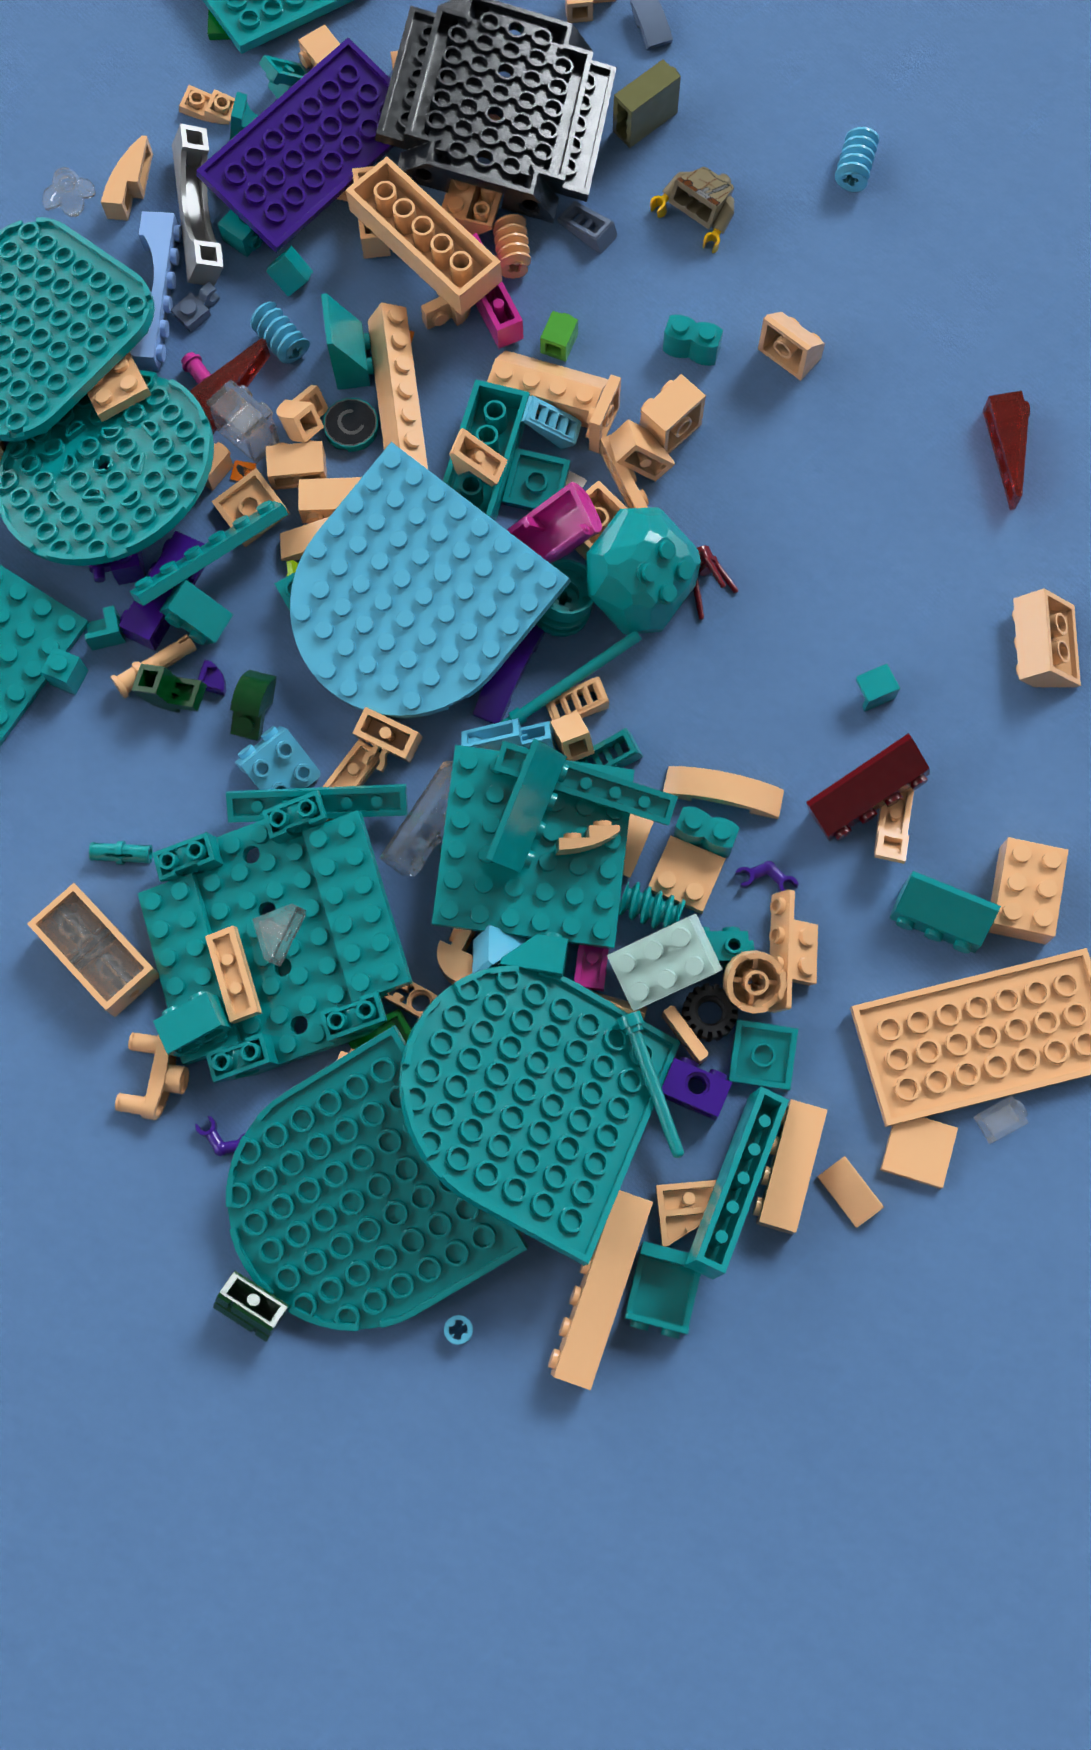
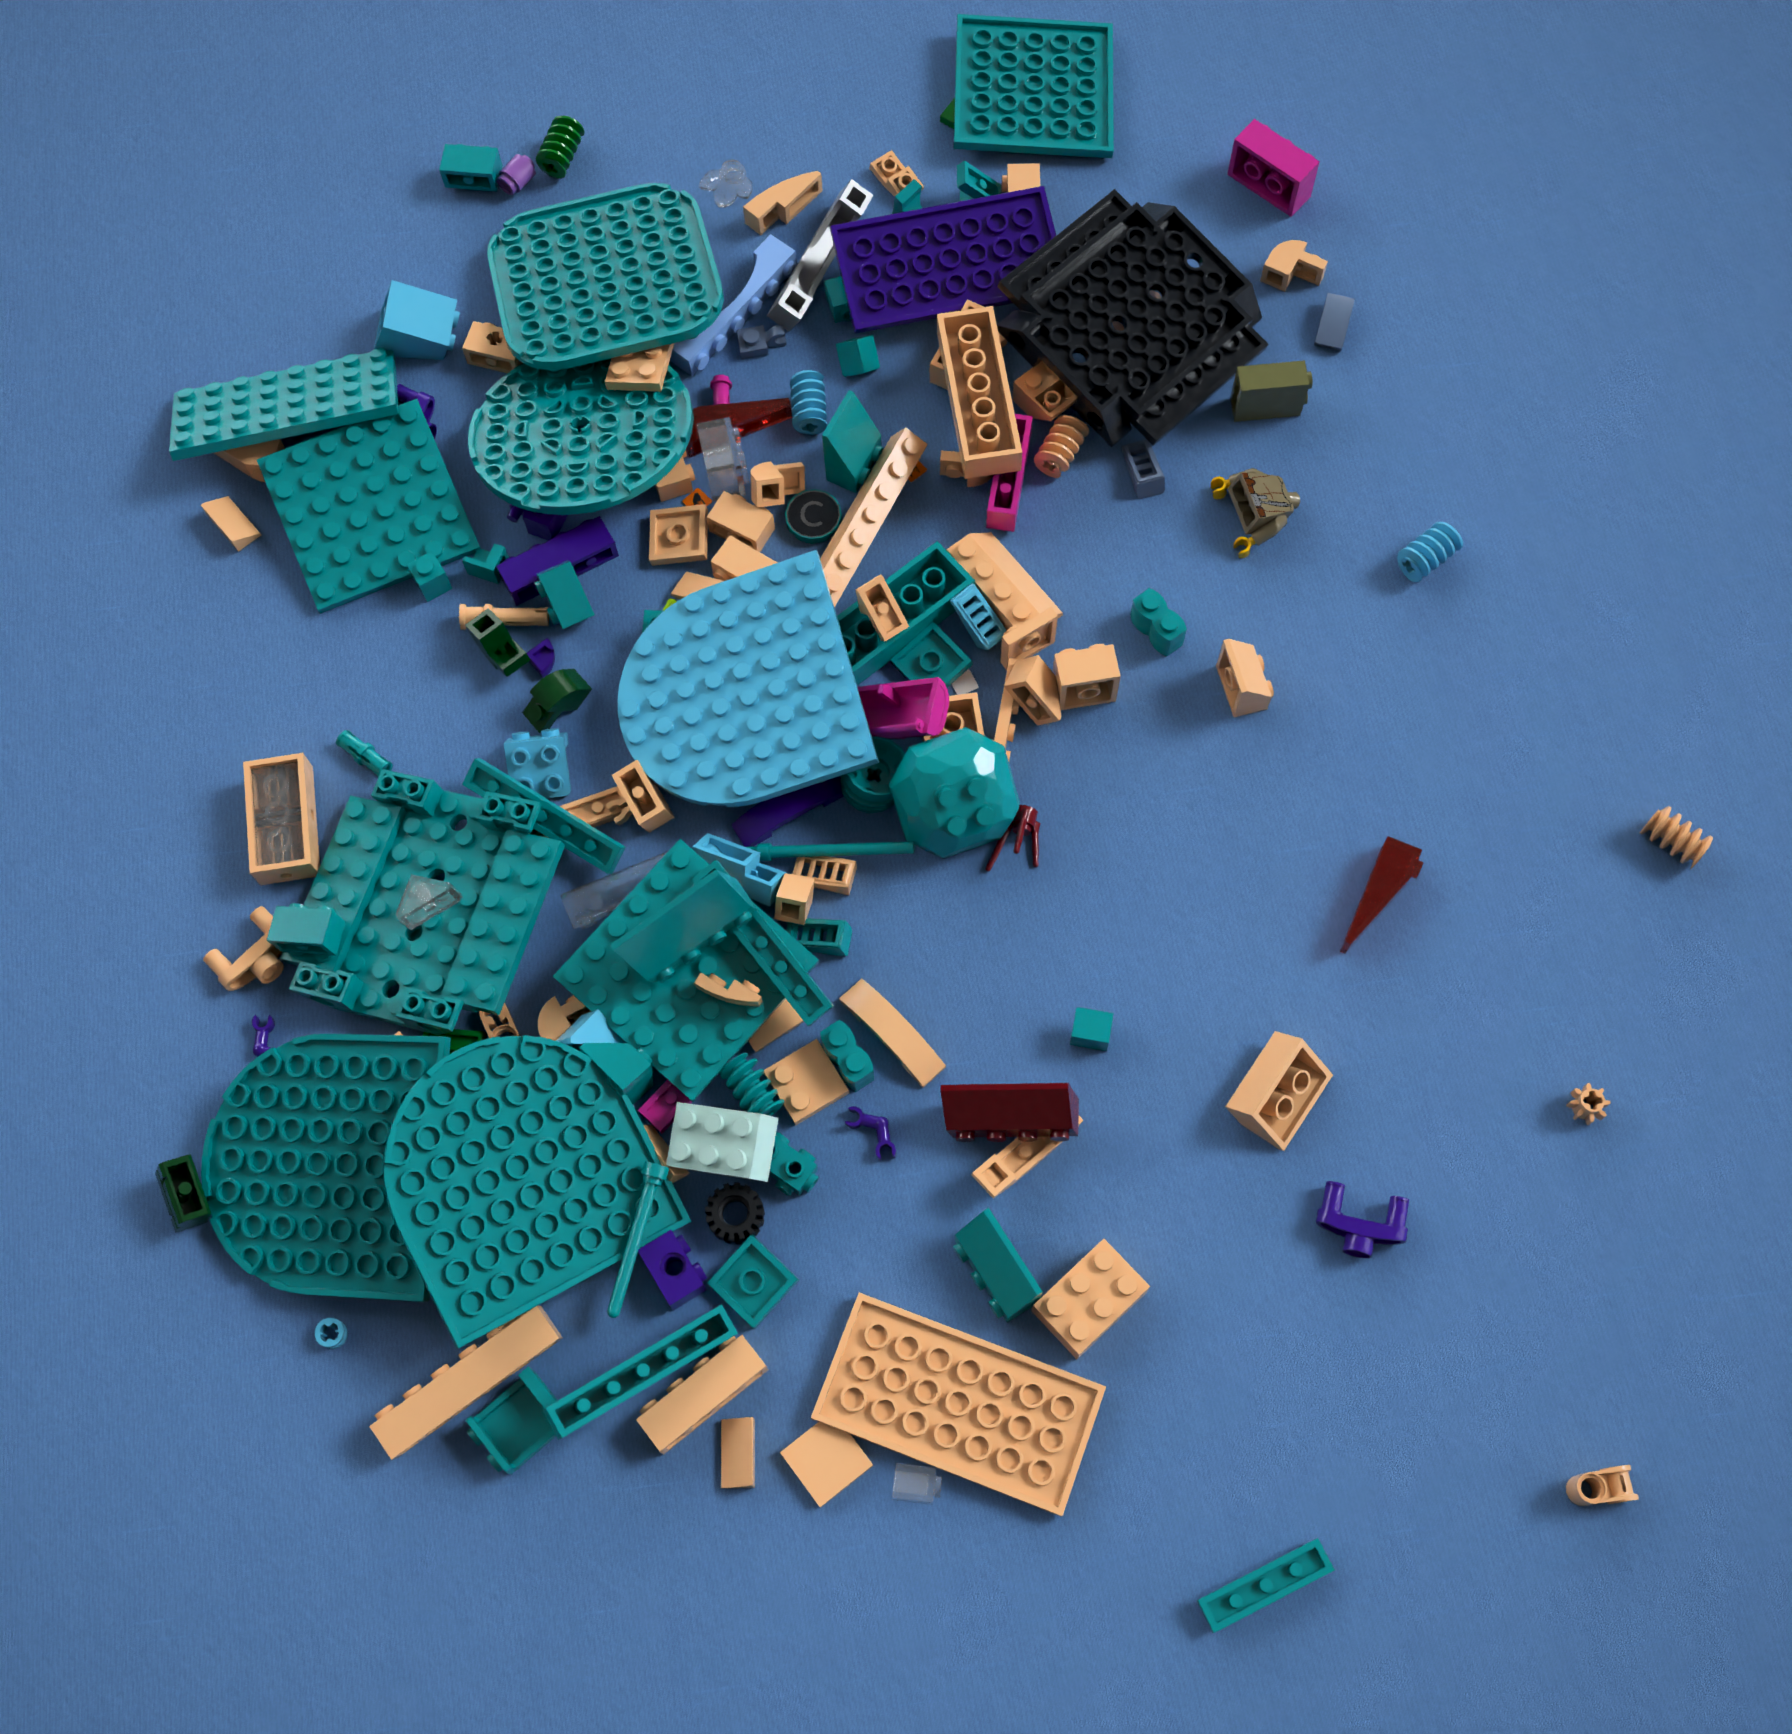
camera: 35 degrees right, 5 degrees down
teal plate [129,500,288,606] -> none
light nougat plate [205,926,262,1024] -> none
bright green brick [540,311,578,362] -> none
light nougat wing [656,1180,716,1247] -> none
light nougat tile [662,1005,709,1066] -> none
light nougat cylinder [723,950,787,1014] -> none
light nougat bracket [768,889,818,1013] -> none

